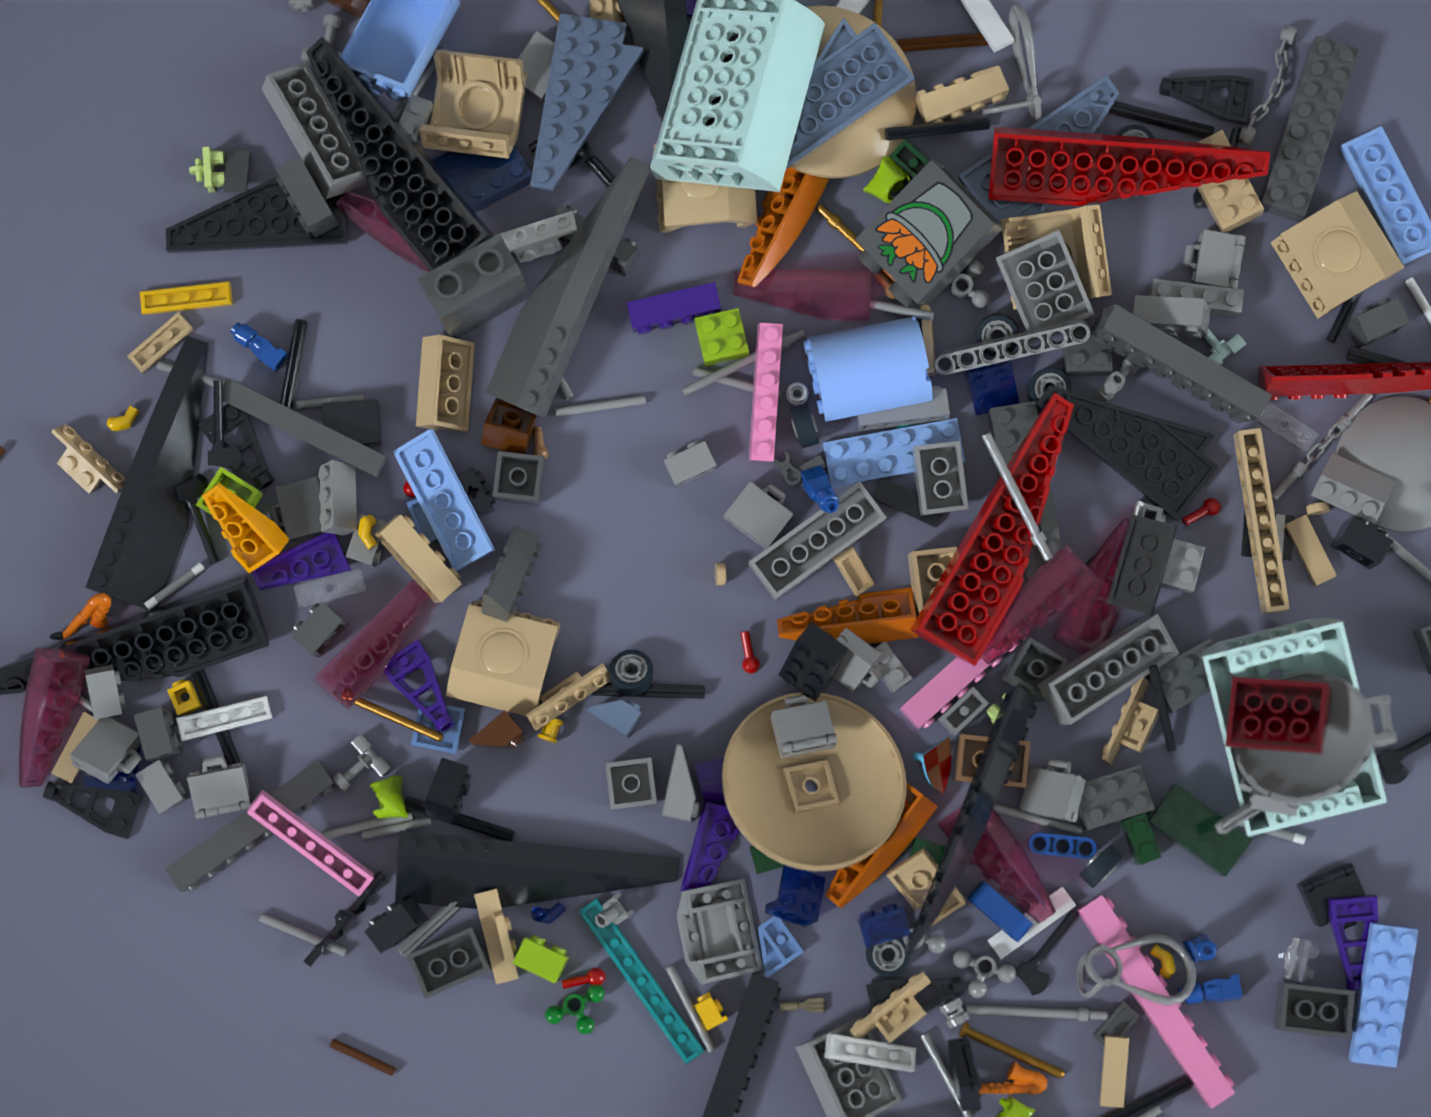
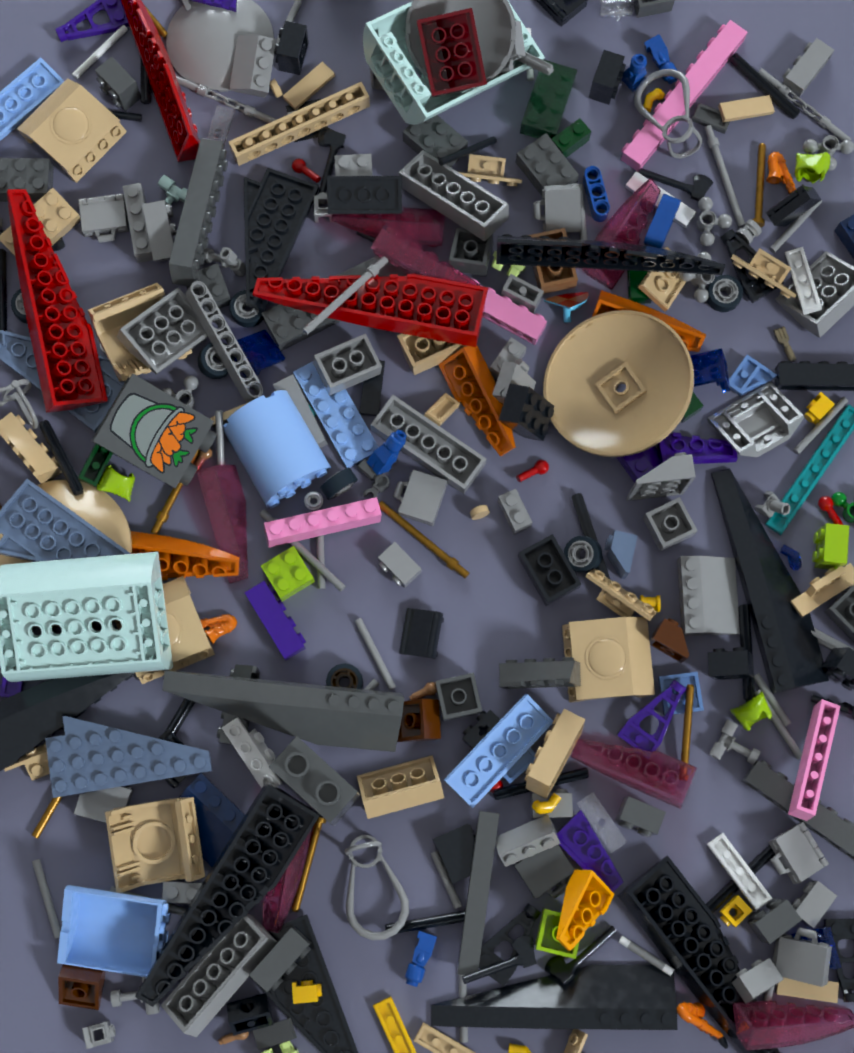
camera: 115 degrees left, 5 degrees down
light grey piece [770,695,837,758] -> none
clear blue bracket [856,903,911,948] -> none
black wheel [1080,845,1124,888] -> none
none -> orange piece [200,614,237,644]
none -> medium nougat piece [218,1032,249,1045]
none -> black brick [226,993,273,1036]
none -> pearl gold bar [292,817,326,912]
none -> yellow brick [292,980,322,1004]
none -> black piece [318,126,346,194]
none -> wheel [326,663,363,689]
none -> light grey animal [344,835,409,940]
none -> pearl gold bar [379,501,470,579]
none -> black piece [399,608,444,659]
none -> black axle [493,767,589,800]
none -> light grey brick [497,489,533,535]
none -> black brick [518,534,582,606]
none -> black brick [589,50,626,105]
none -> light grey slope [677,556,740,636]

